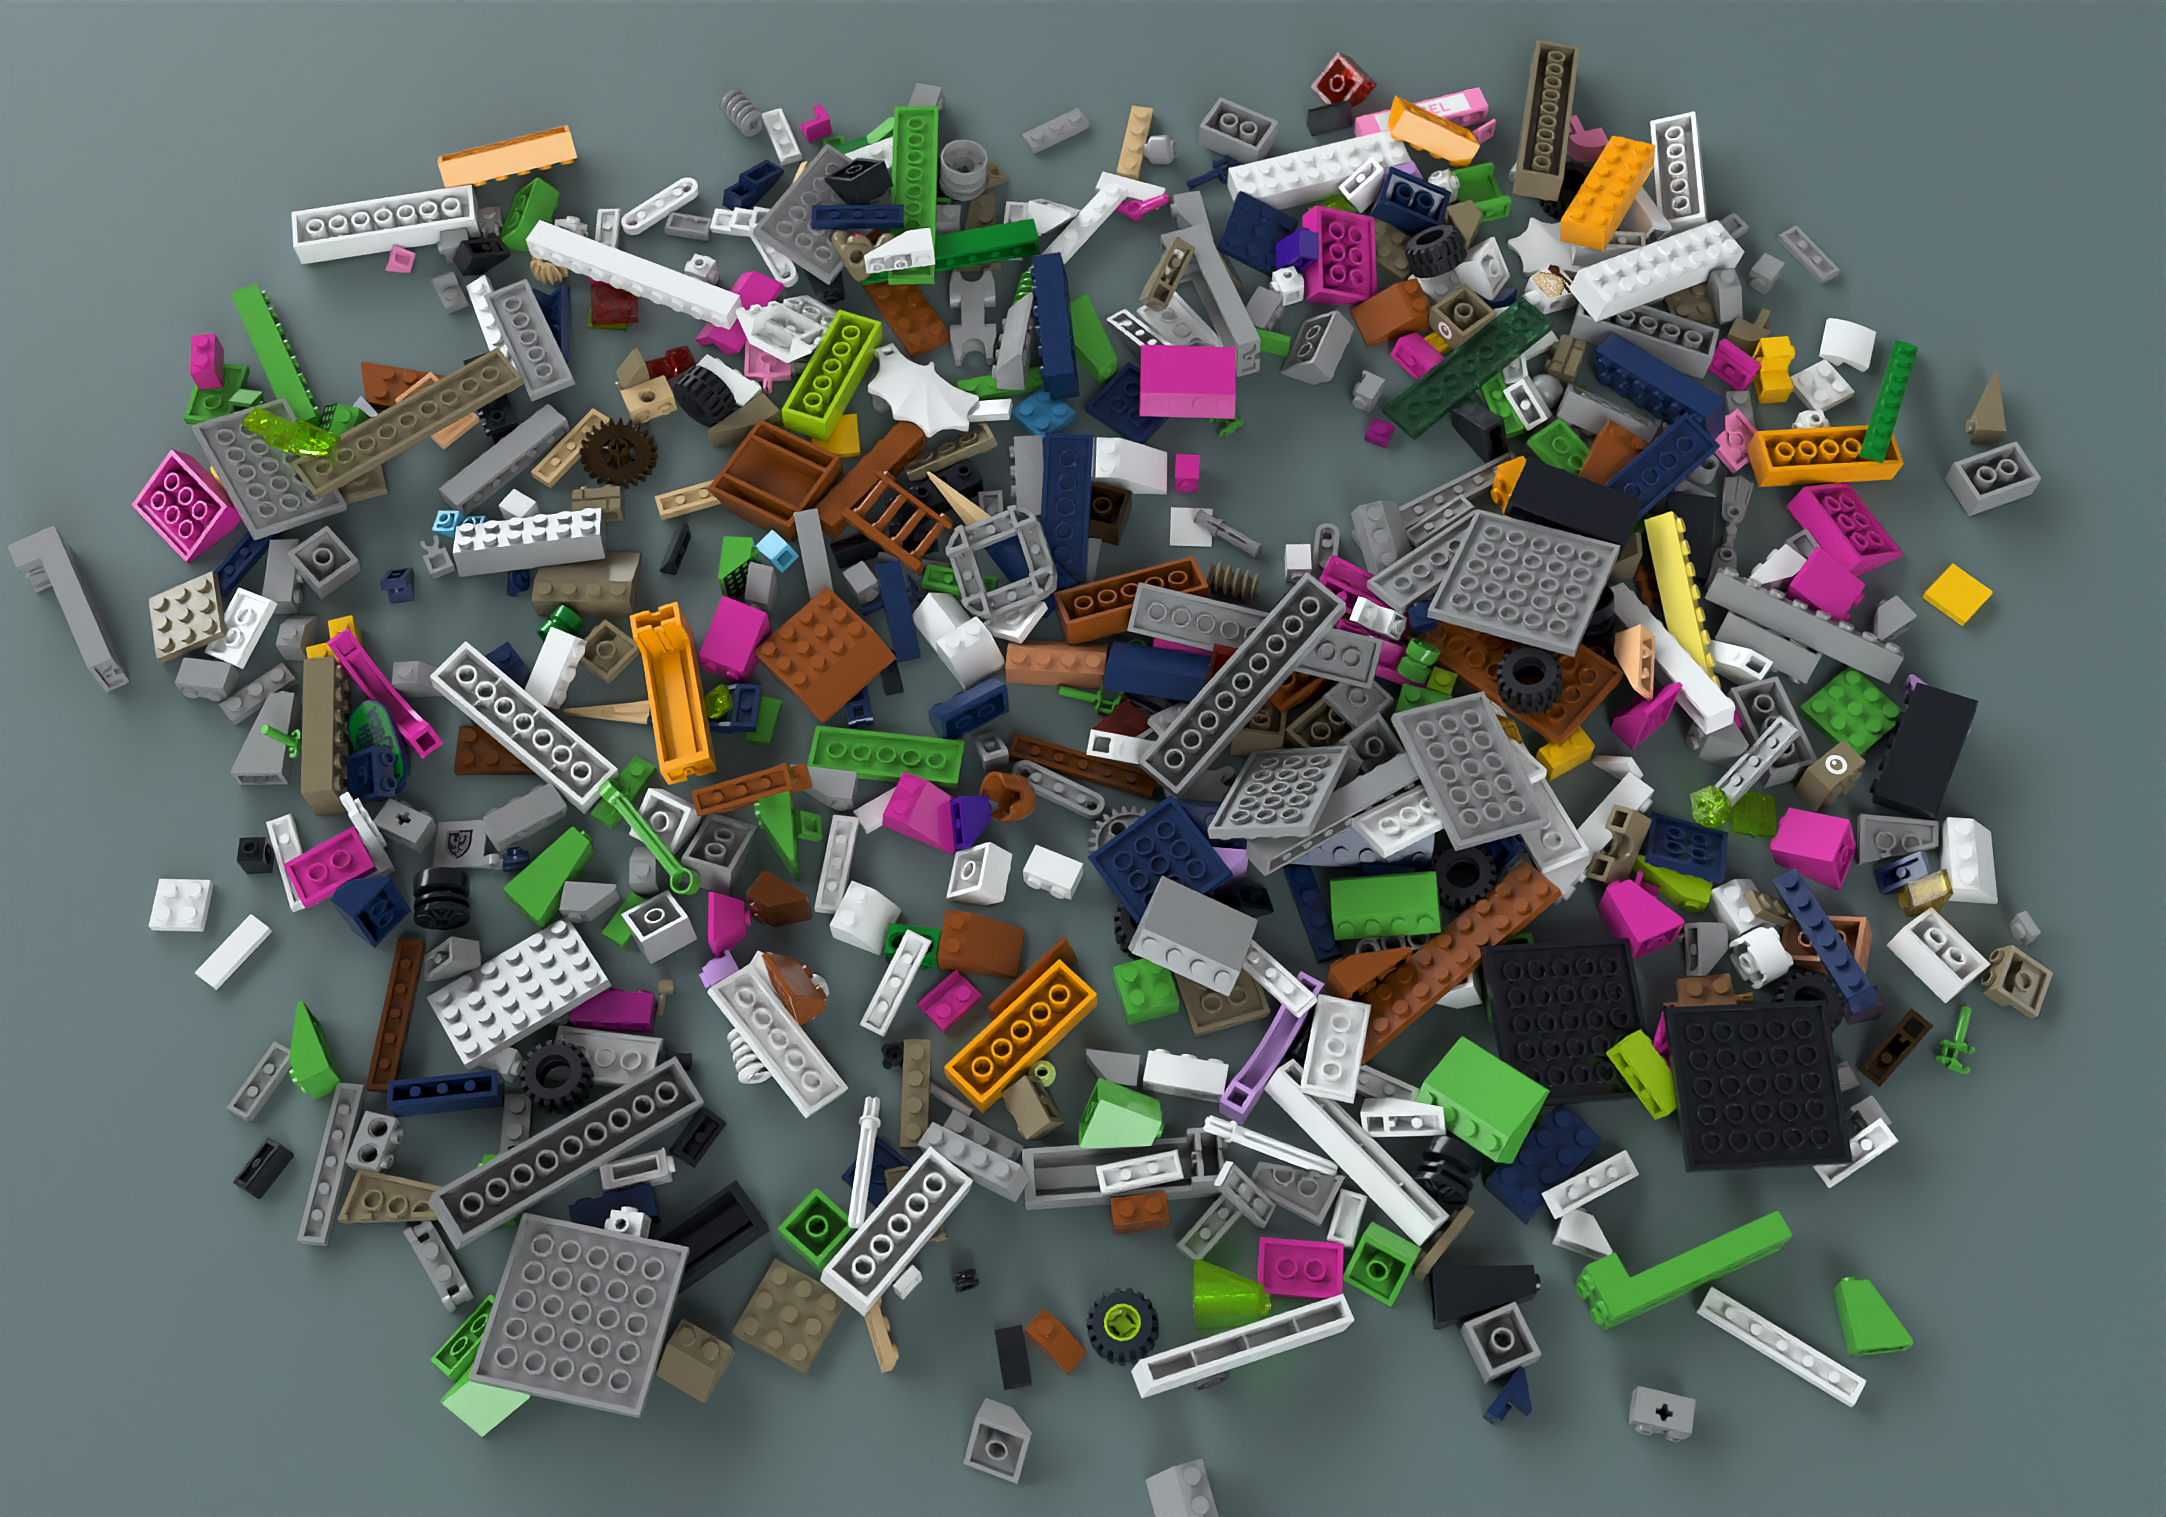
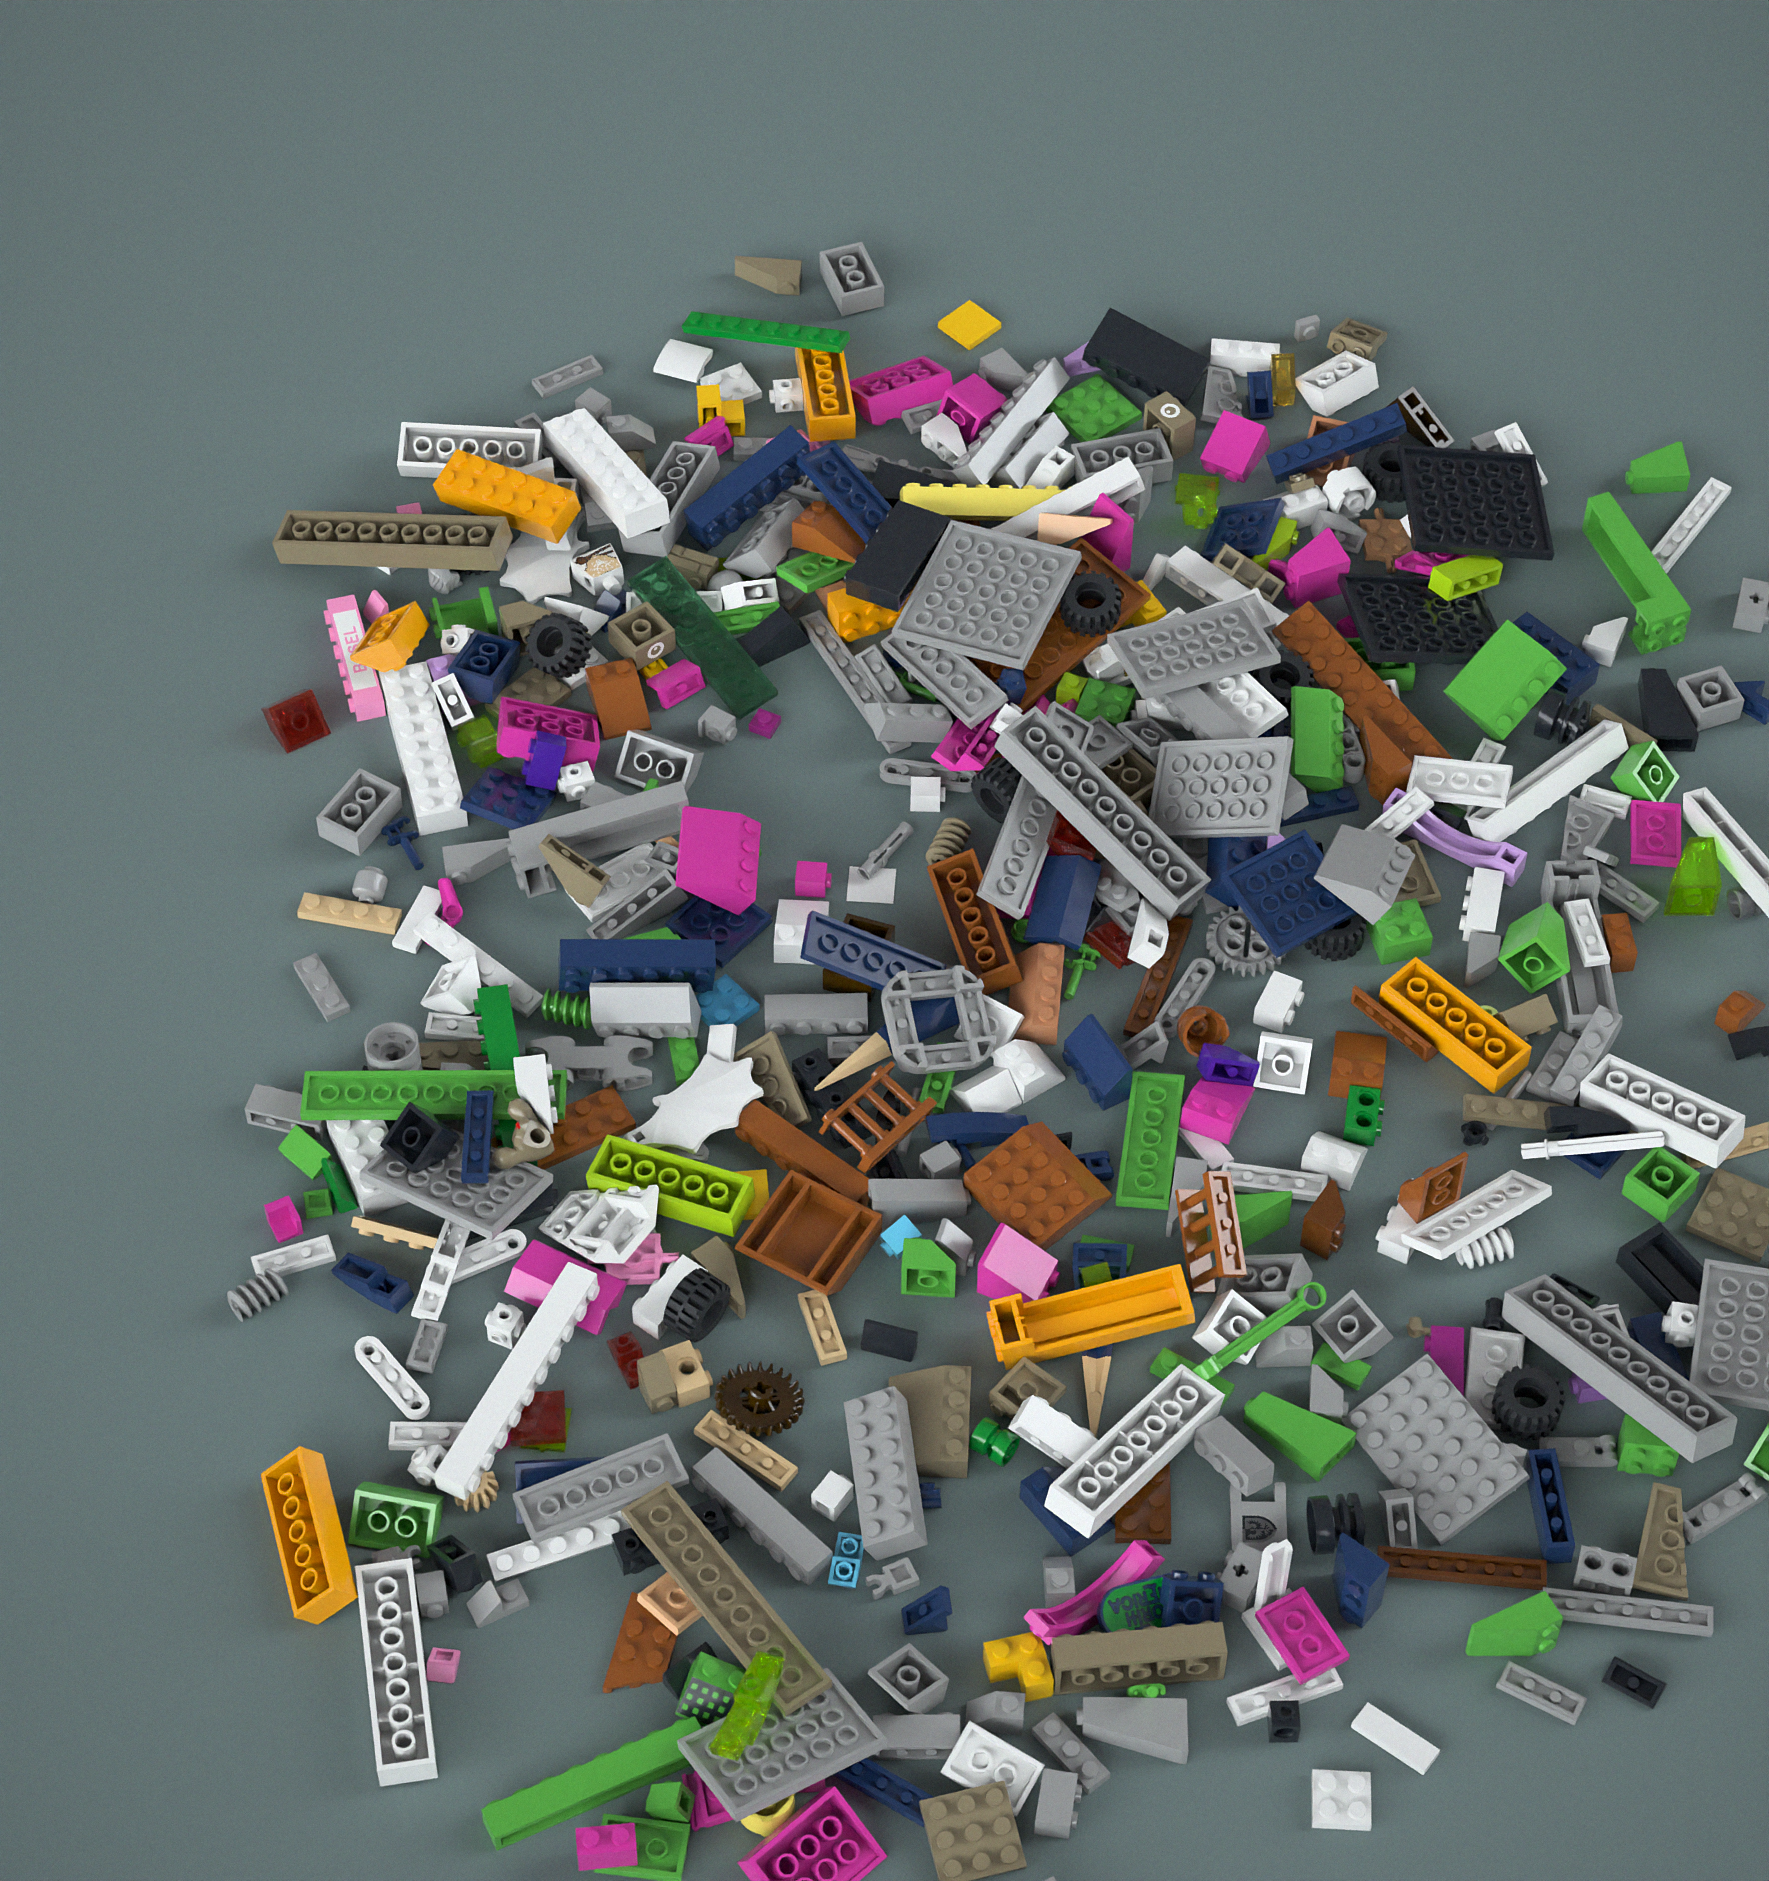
camera: 90 degrees left, 10 degrees down
dark blue plate [502,846,531,872] -> none
dark tan brick [572,484,624,522] -> none
lavender brick [699,949,739,988] -> none
dark pink slope [708,892,752,958] -> none
white tile [860,929,932,1037] -> none
dark pink plate [917,970,982,1033] -> none
black bush [951,1269,979,1292] -> none
black wheel [1087,1287,1159,1366] -> none
white axle [1204,1116,1338,1176] -> none
black slope [1306,100,1352,136] -> none
white slope [1360,1098,1446,1137] -> none
bright green wheel [1396,638,1441,684] -> none
white plate [1541,1150,1639,1219] -> none
light grey tile [1710,715,1801,809] -> none
dark tan brick [1726,308,1772,355] -> none
bright green piece [1935,1006,1975,1074] -> none
none -> black slope [1544,1106,1631,1139]

